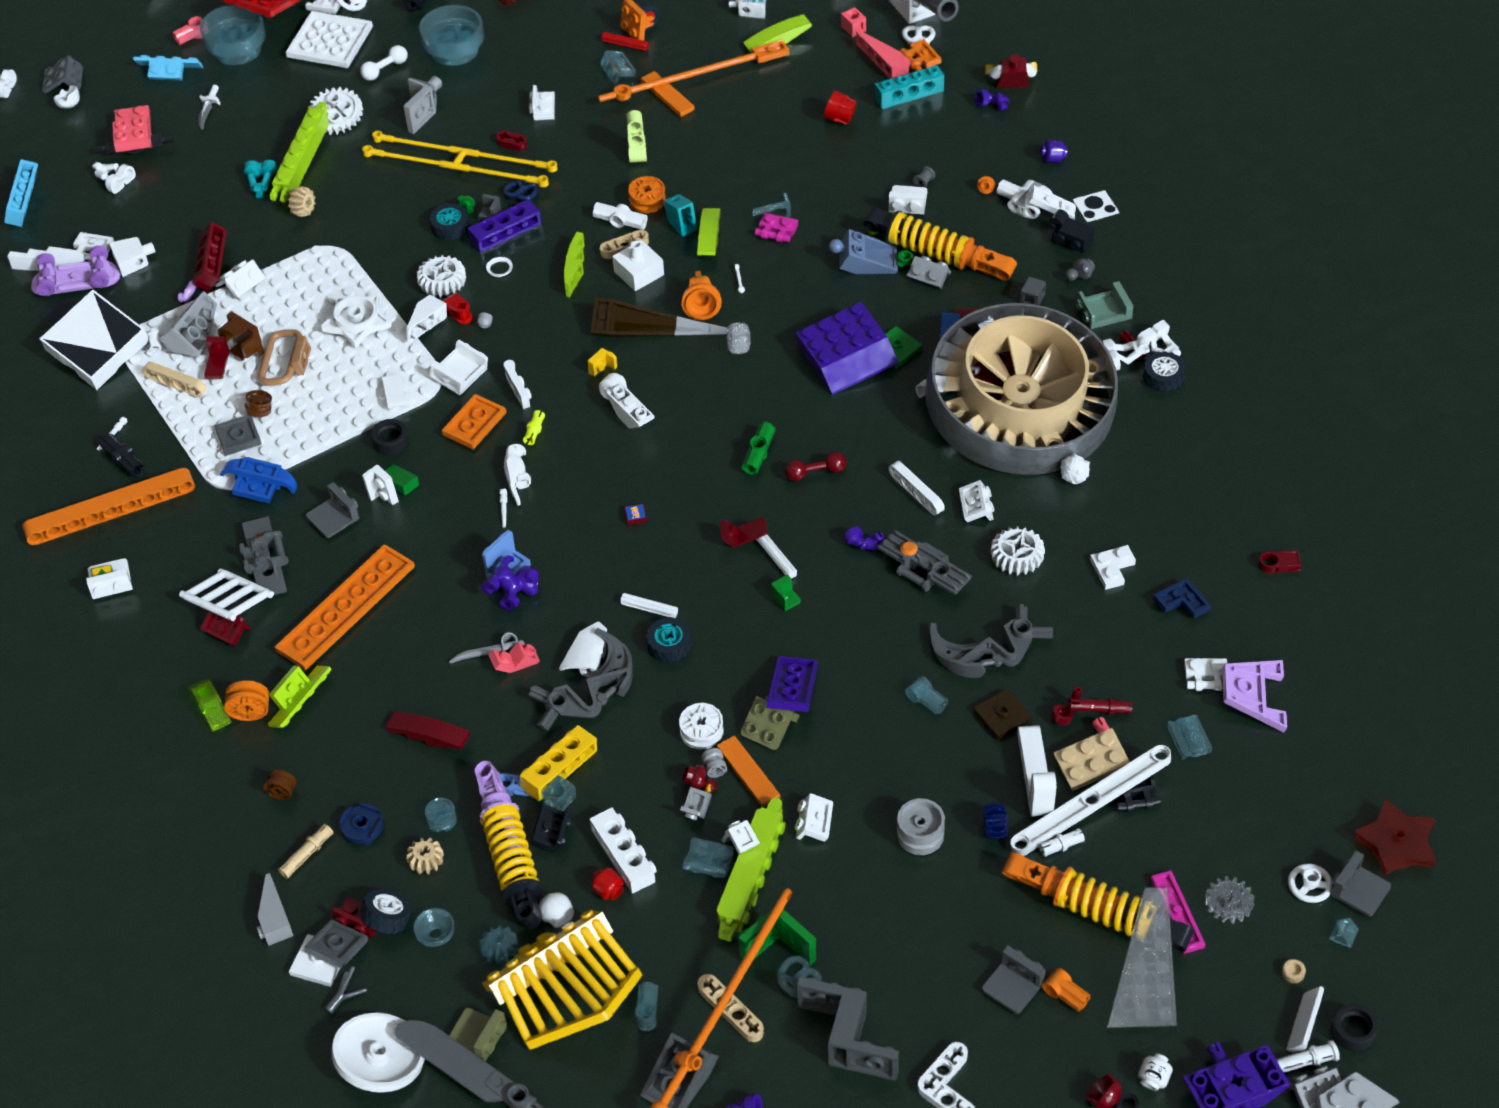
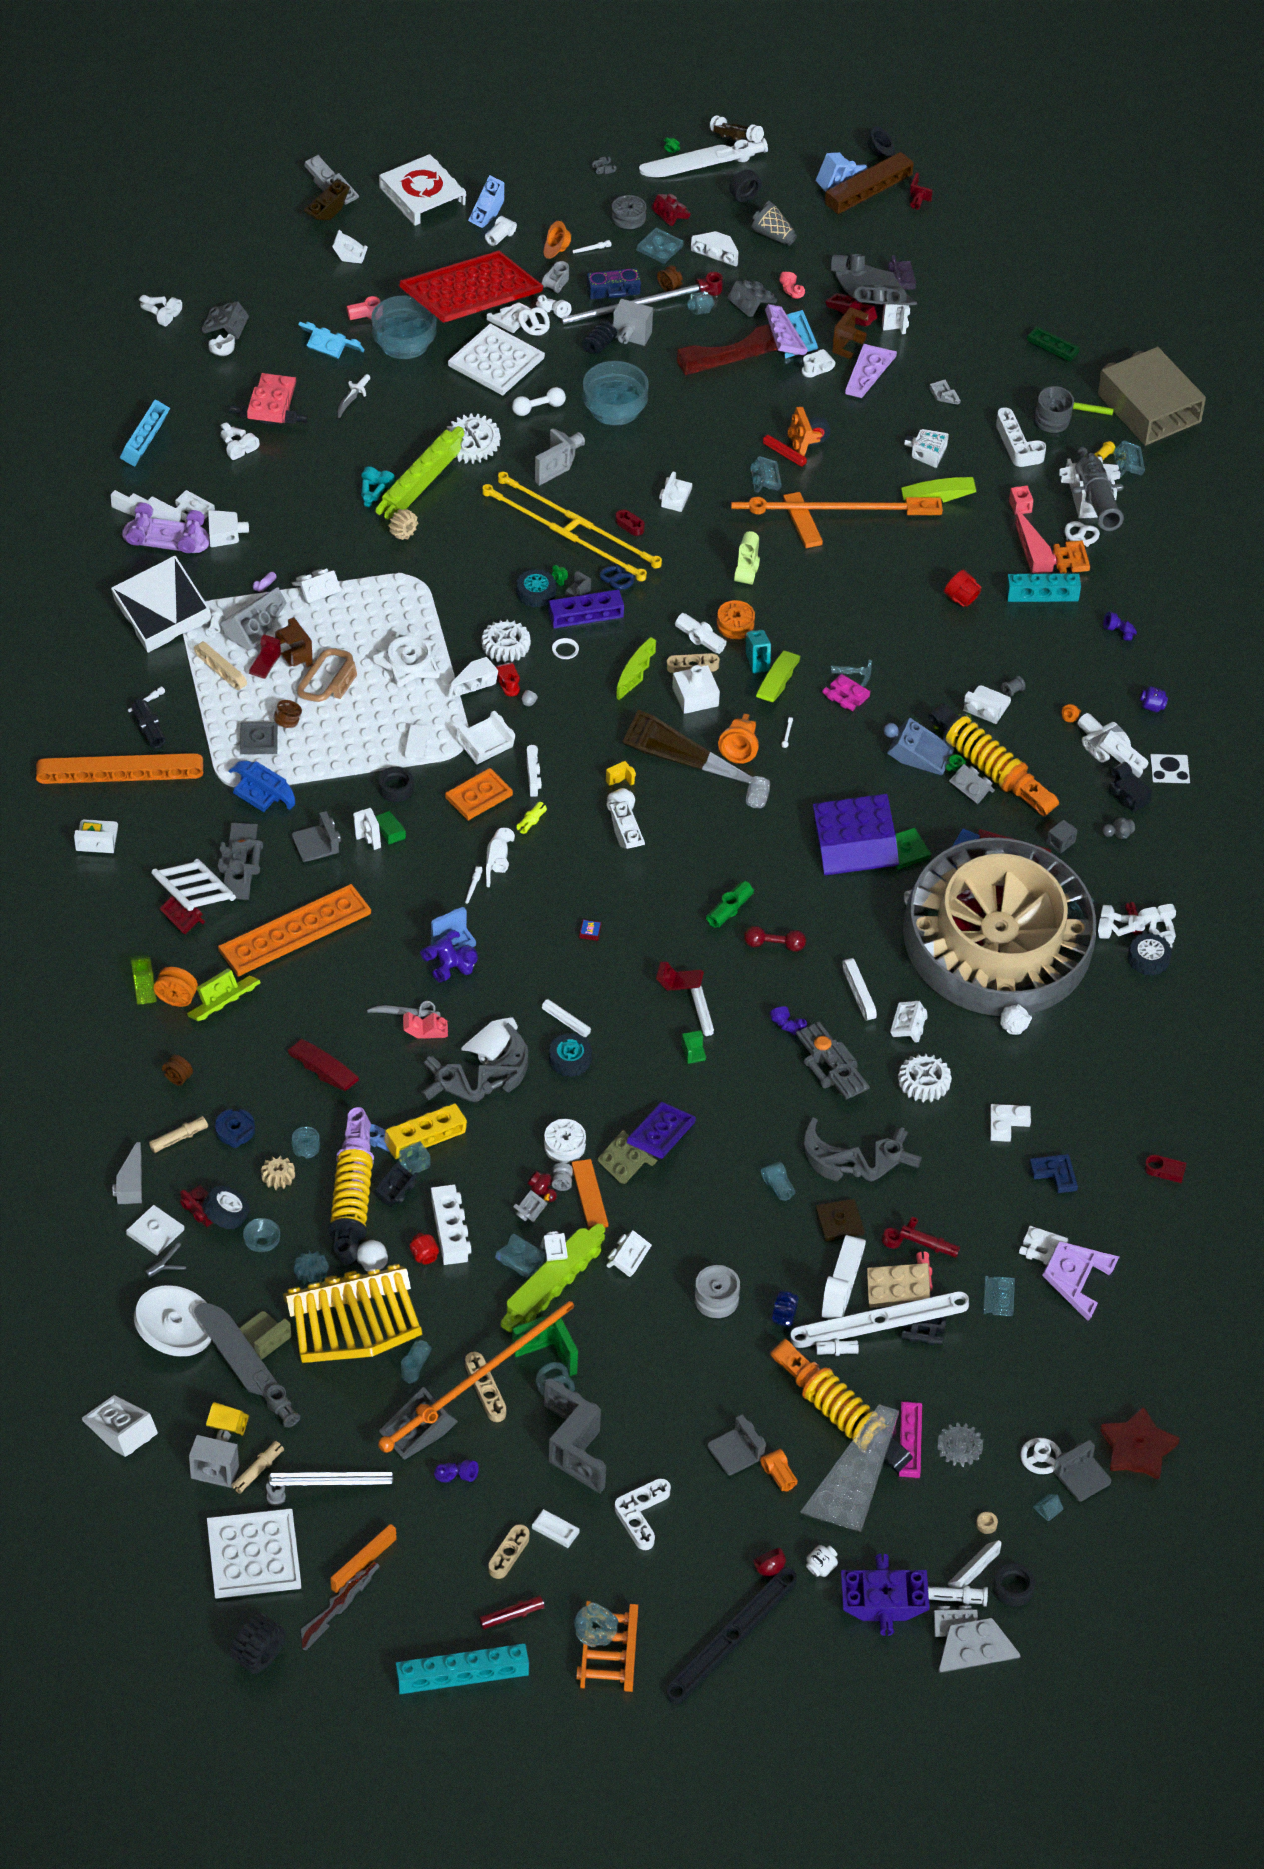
camera: 15 degrees right, 0 degrees up
dark red brick [193,222,227,292] -> none
dark grey tile [305,919,368,969] -> none
dark red torso [985,55,1038,88] -> none
sand green panel [1075,281,1133,329] -> none

